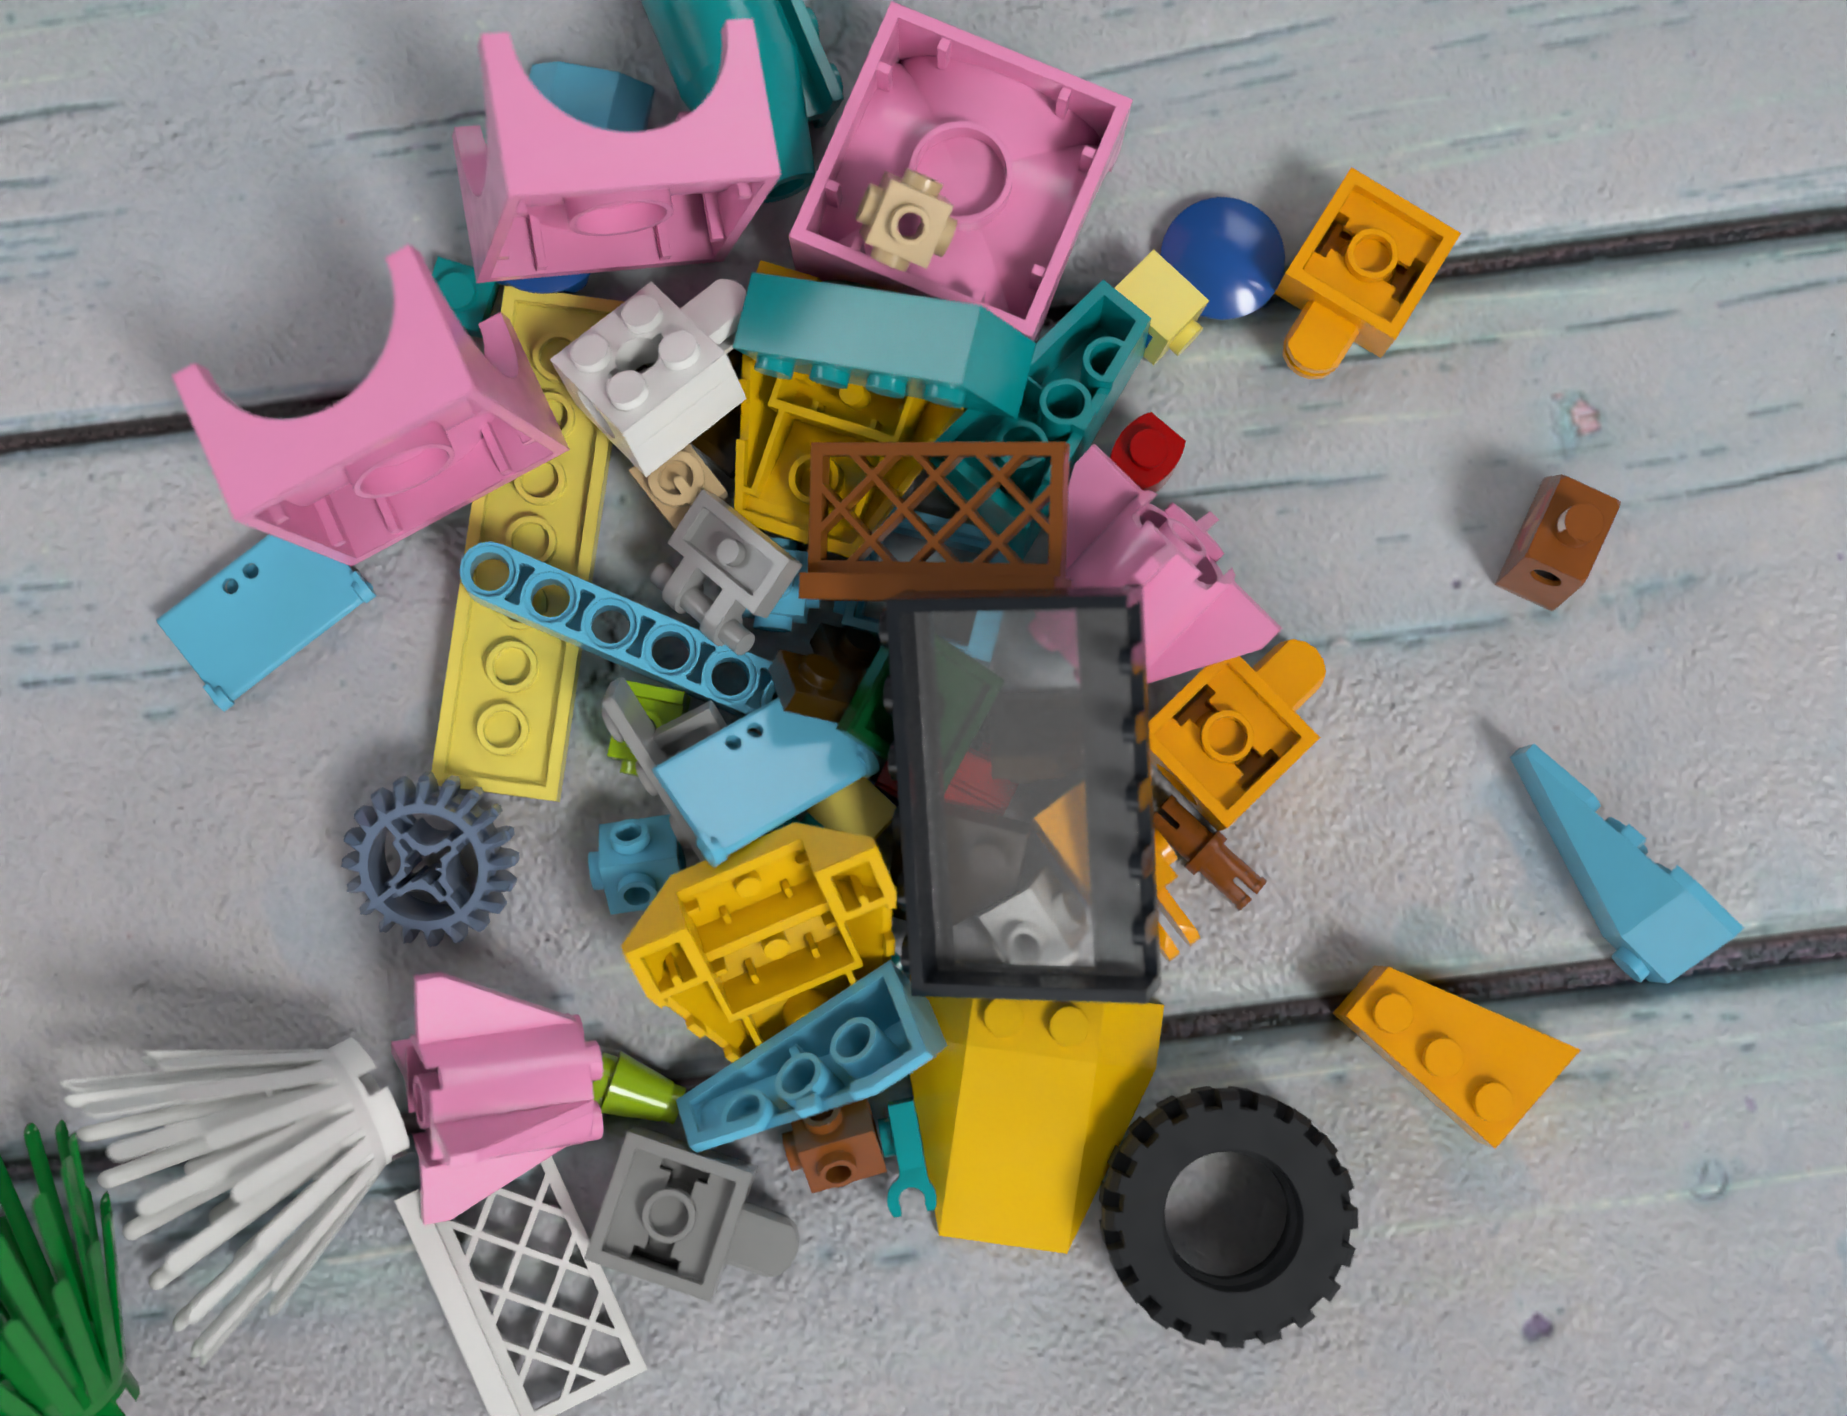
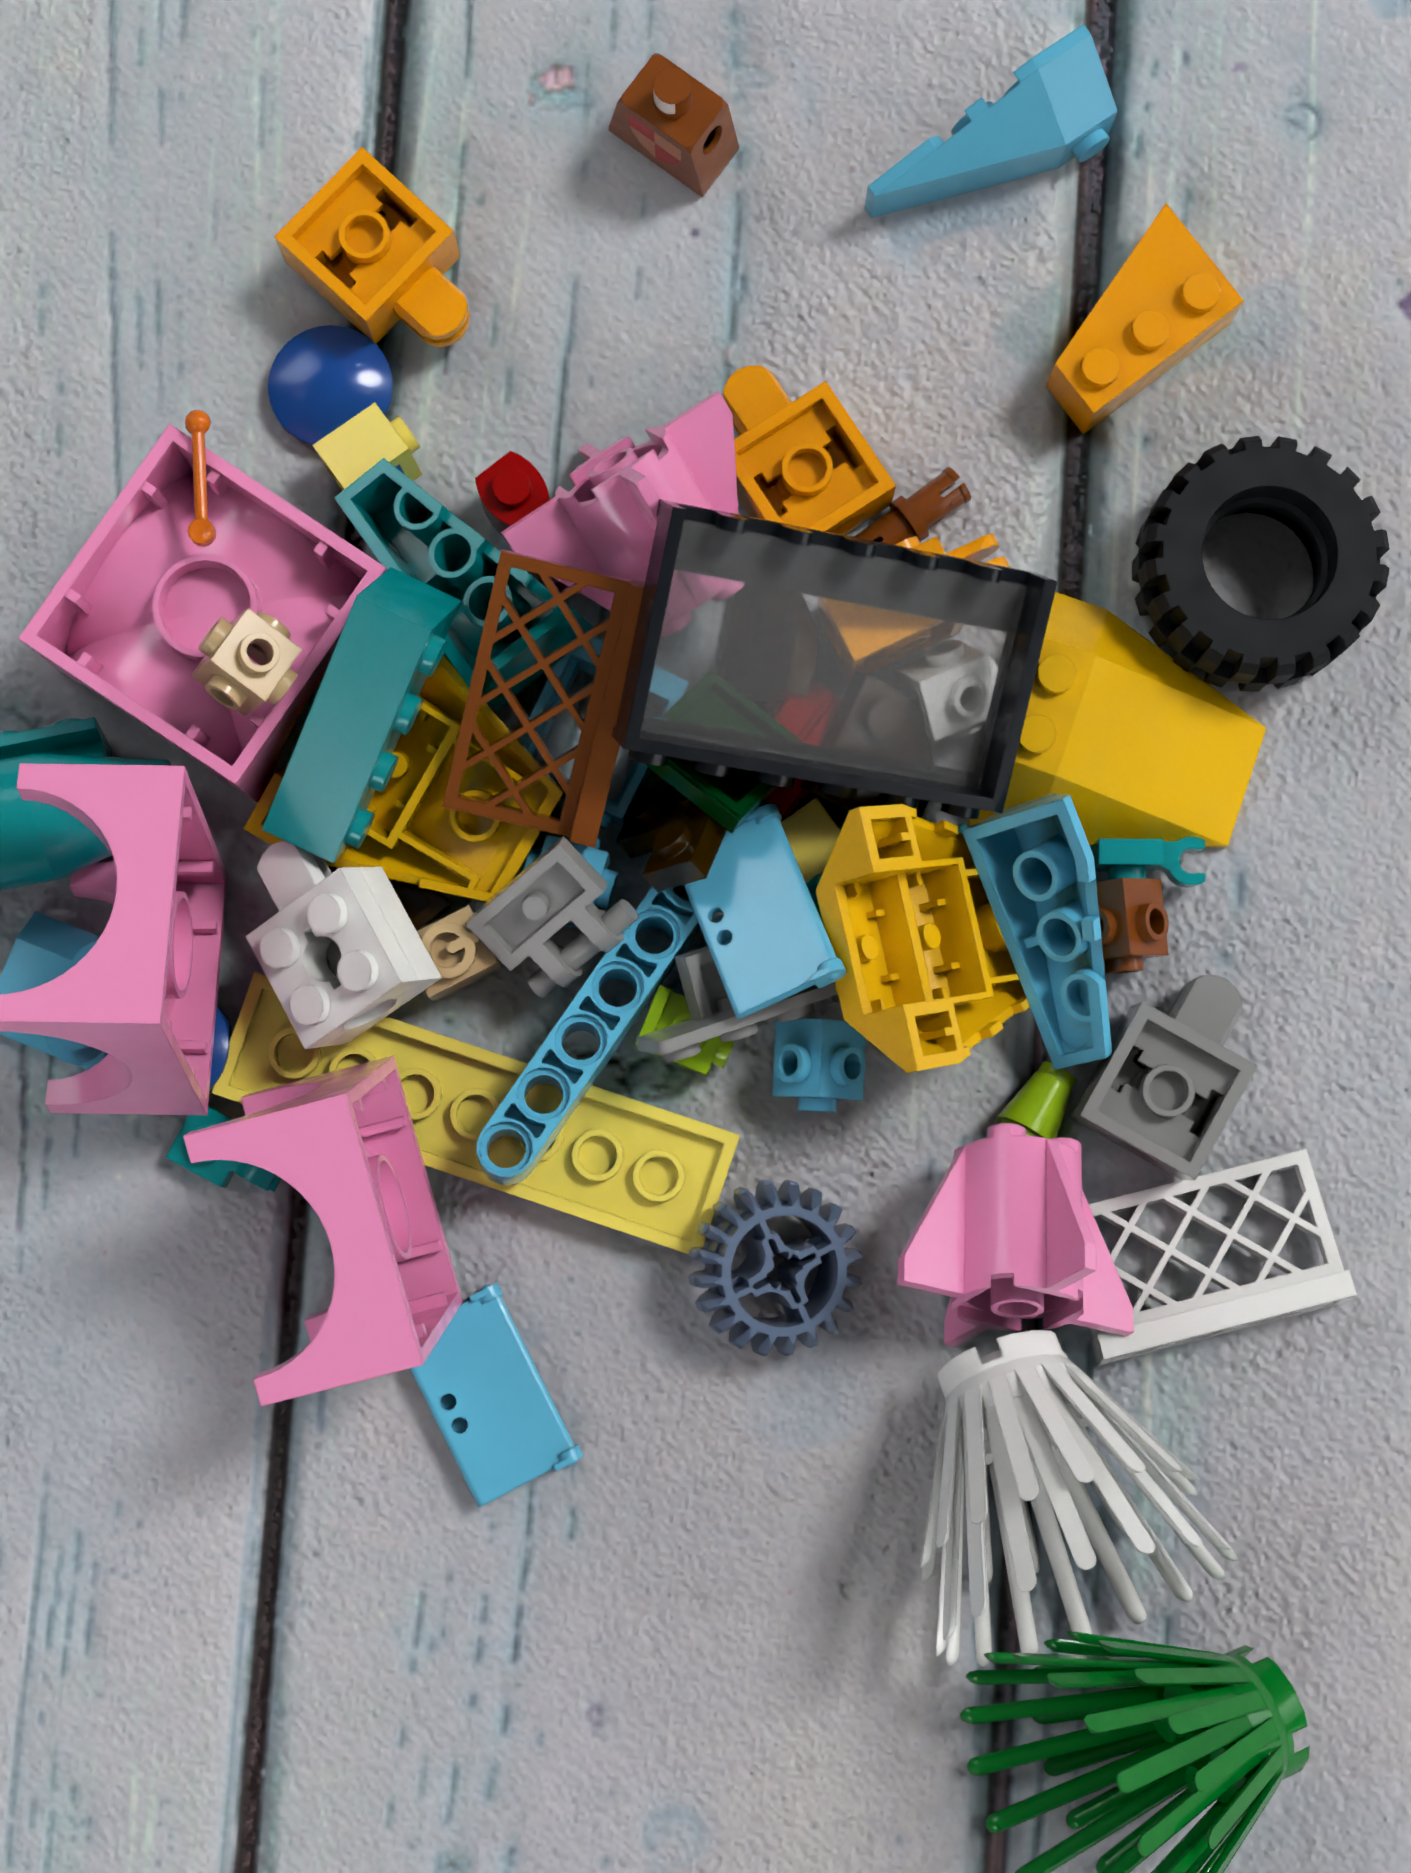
camera: 80 degrees left, 0 degrees up
none -> orange hinge [184,410,216,547]

